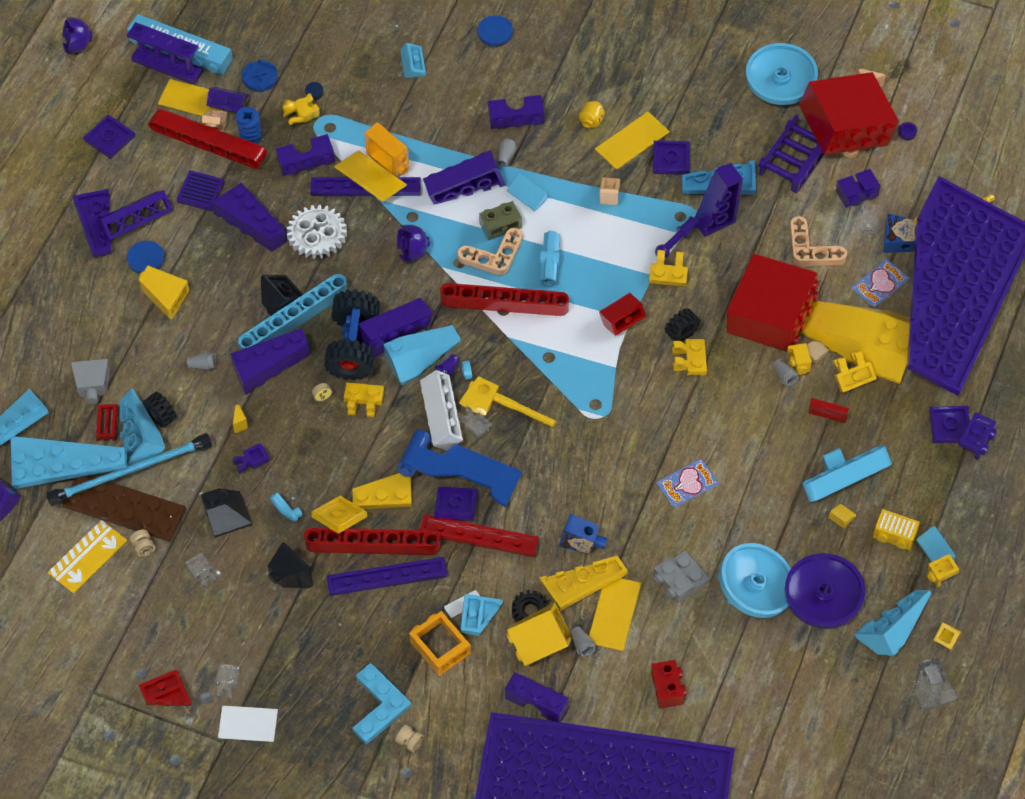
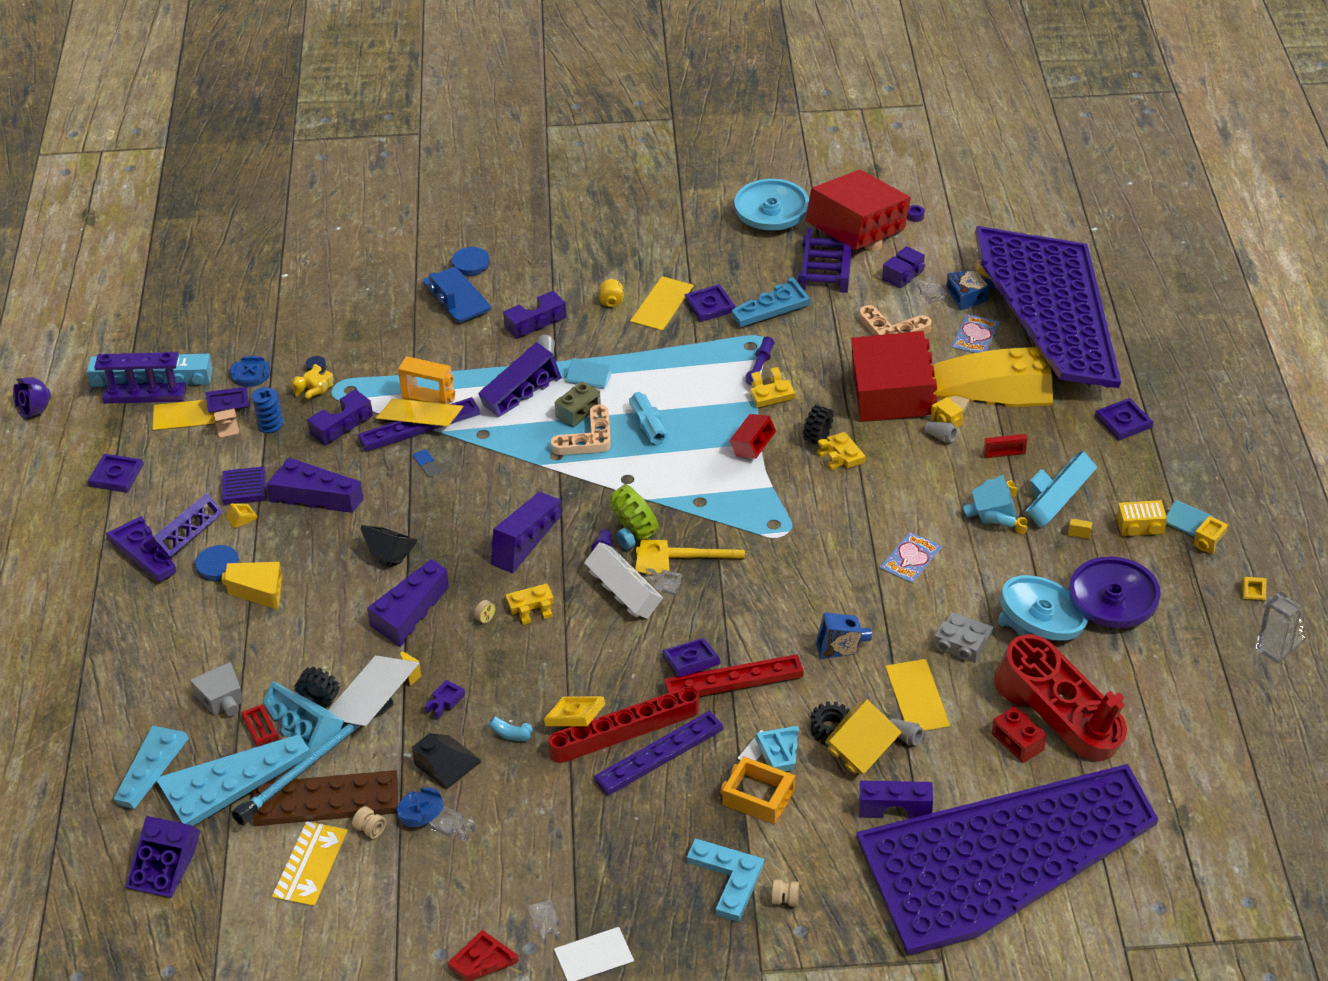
camera: 25 degrees left, 15 degrees down
red beam [148,109,267,169] -> none
light grey cone [187,352,216,370] -> none
medium azure beam [238,274,347,350] -> none
black slope [268,542,313,588] -> none
white gear [287,205,347,259] -> none
black plate [324,289,380,380] -> none
yellow wing [352,473,412,509] -> none
medium azure wedge [384,325,461,385] -> none
dark purple cylinder [397,225,430,262] -> none
blue door [397,430,522,507] -> none
medium azure slope [400,43,426,78] -> none
red beam [440,283,569,316] -> none
yellow wing [539,556,628,611] -> none
light nougat slope [600,177,621,205] -> none
dark purple wedge [694,163,743,237] -> none
yellow plate [833,351,877,393] -> none
medium azure wedge [854,590,931,656] -> none
dark purple bracket [958,412,997,460] -> none
none -> yellow slope [226,504,258,528]
none -> white sticker [329,655,420,726]
none -> blue tile [397,787,444,827]
none -> sticker [412,449,443,477]
none -> blue bracket [423,267,491,323]
none -> lime gear [609,484,659,540]
none -> medium azure torso [963,475,1028,534]
none -> red beam [994,634,1127,761]

